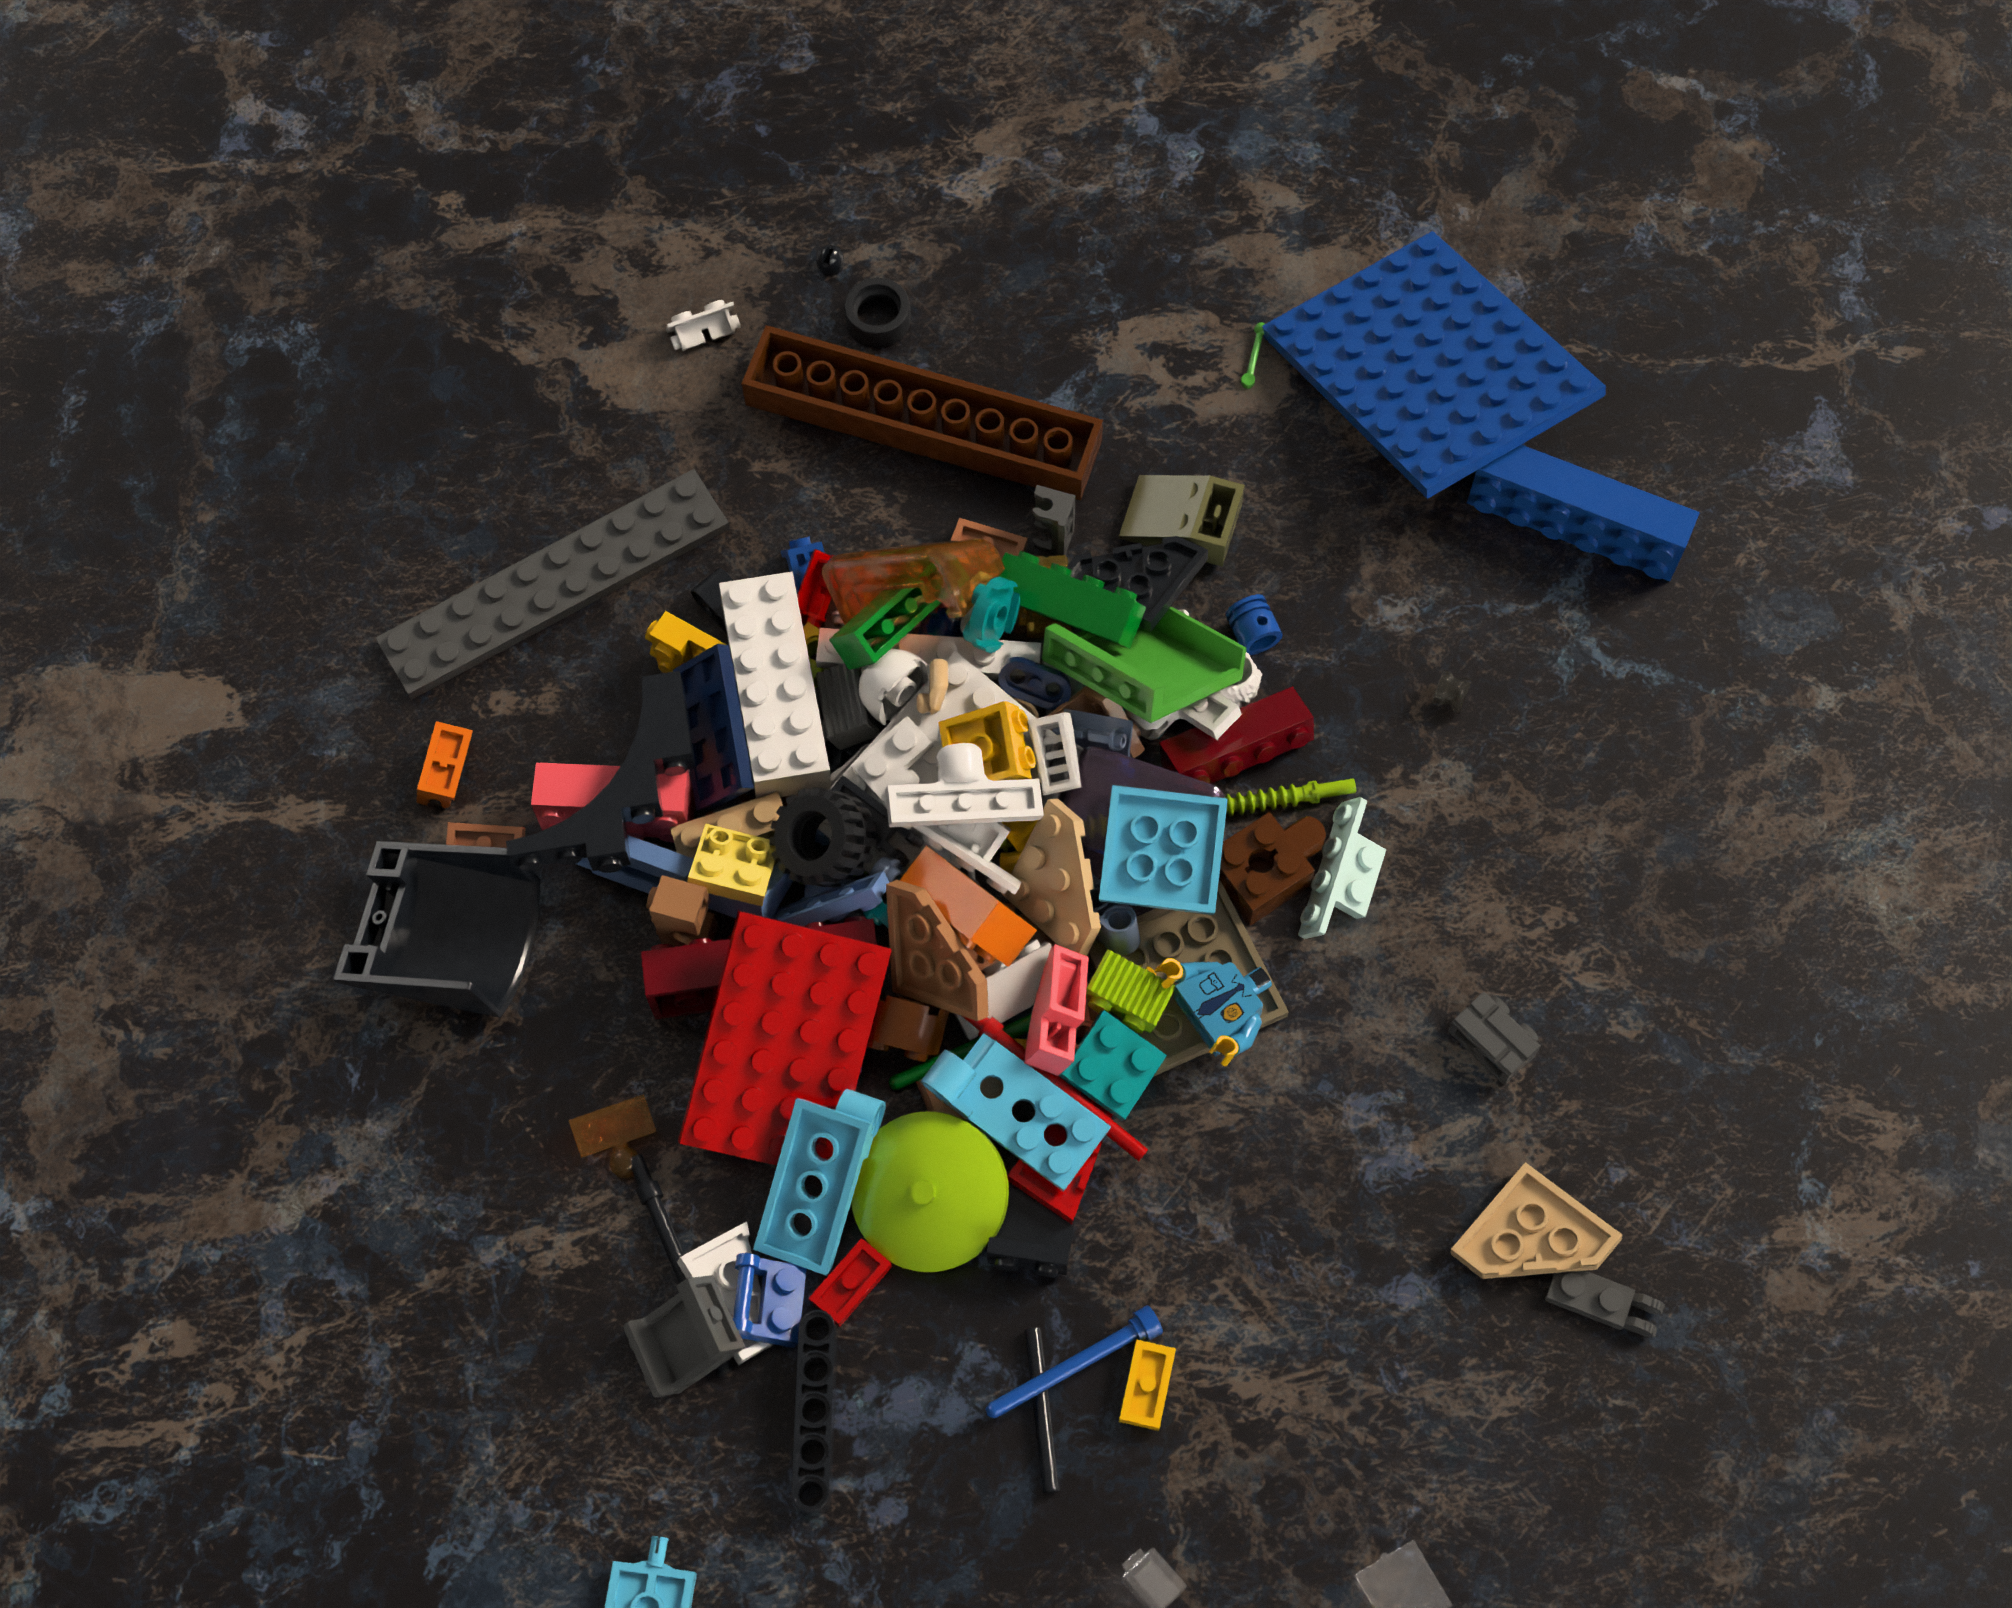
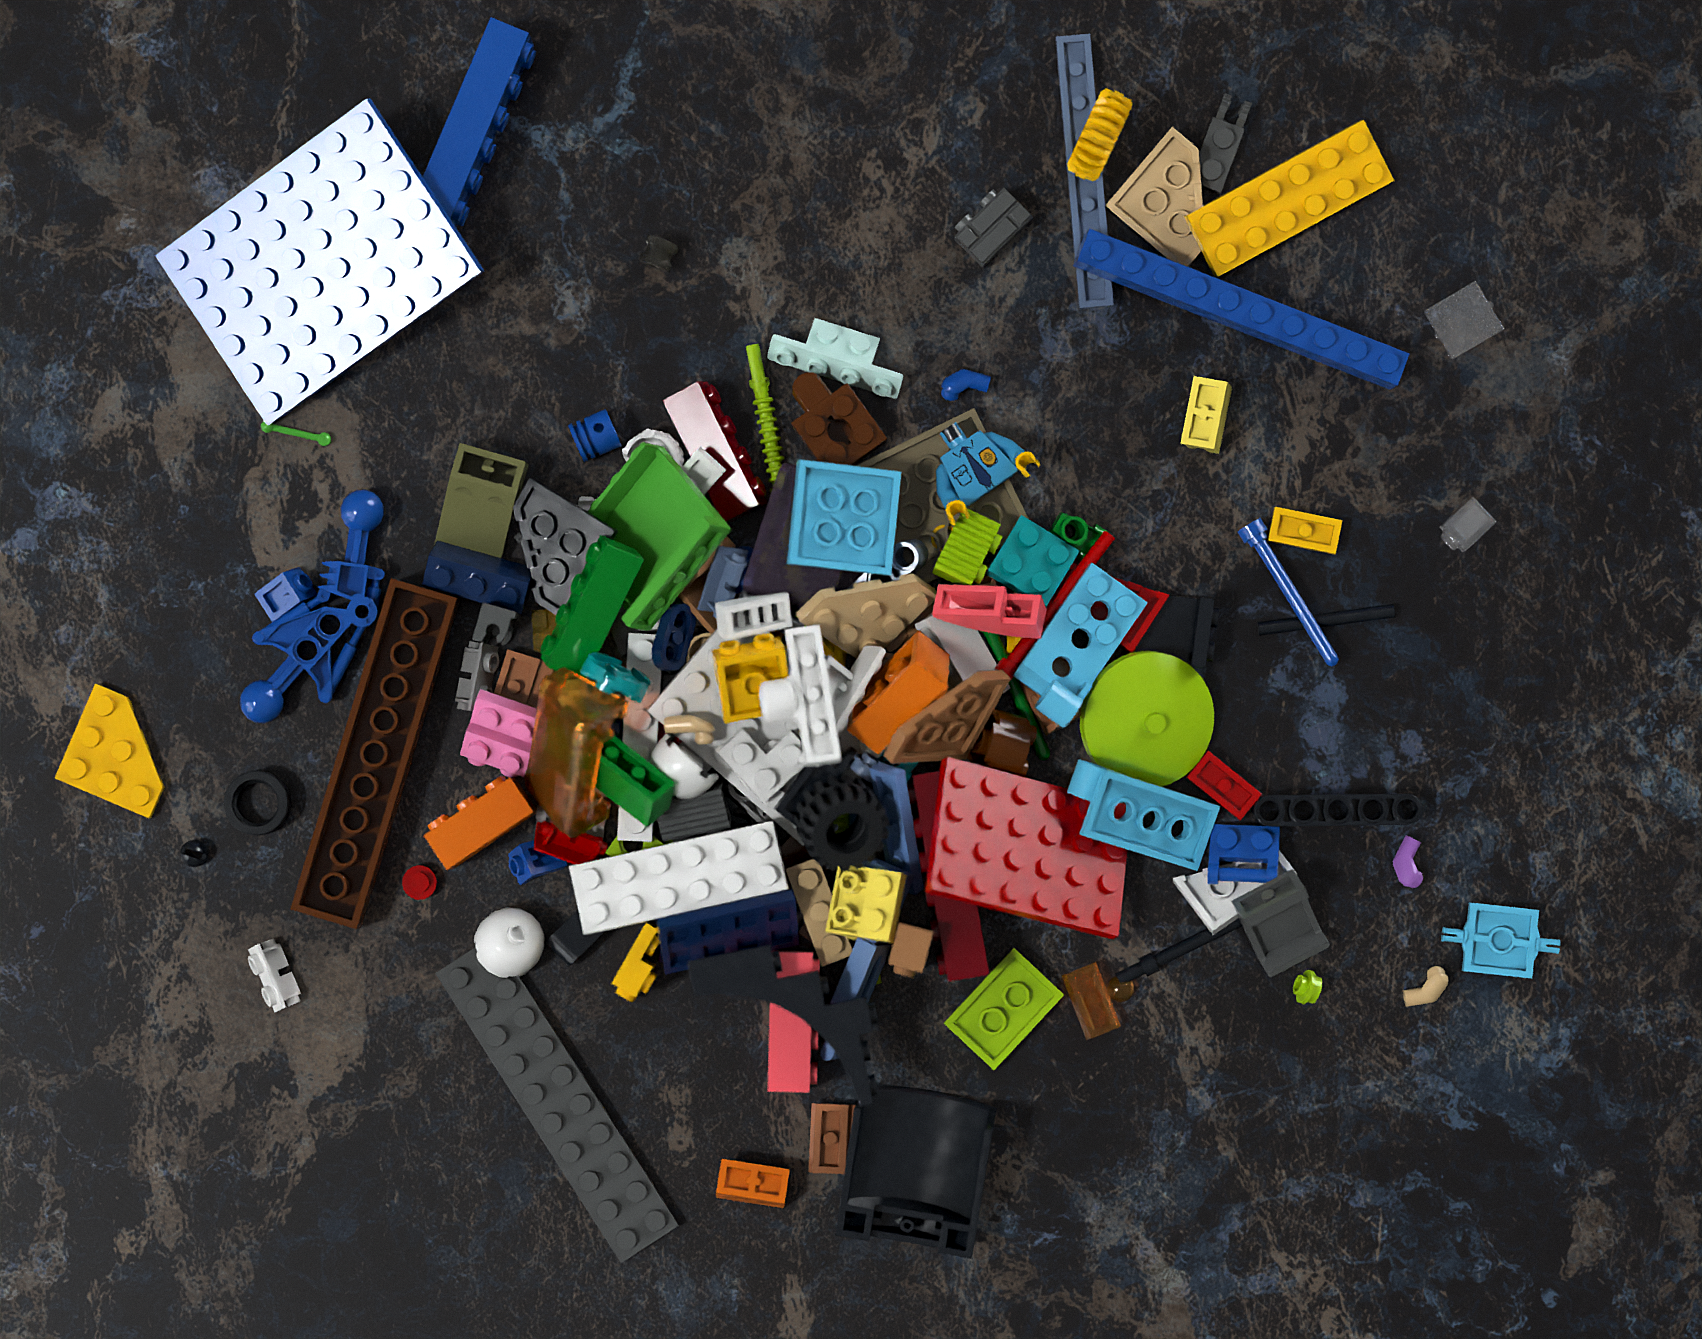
camera: 90 degrees left, 20 degrees up
none -> yellow plate [55,684,164,818]
none -> blue piece [240,489,385,724]
none -> blue bracket [254,567,317,622]
none -> red plate [402,865,437,900]
none -> dark blue brick [422,540,533,614]
none -> orange brick [423,776,537,870]
none -> light grey hinge [455,641,499,711]
none -> bright pink plate [460,689,545,778]
none -> white cylinder [474,907,544,978]
none -> blue arm [941,369,991,401]
none -> lime plate [944,947,1064,1070]
none -> green plate [1049,512,1109,561]
none -> sand blue plate [1055,34,1114,310]
none -> yellow gear [1067,88,1132,182]
none -> blue brick [1073,229,1409,390]
none -> light yellow hinge [1181,376,1232,454]
none -> yellow plate [1184,120,1394,277]
none -> lime plate [1293,970,1322,1004]
none -> medium lavender arm [1393,835,1423,888]
none -> tan arm [1403,966,1448,1007]

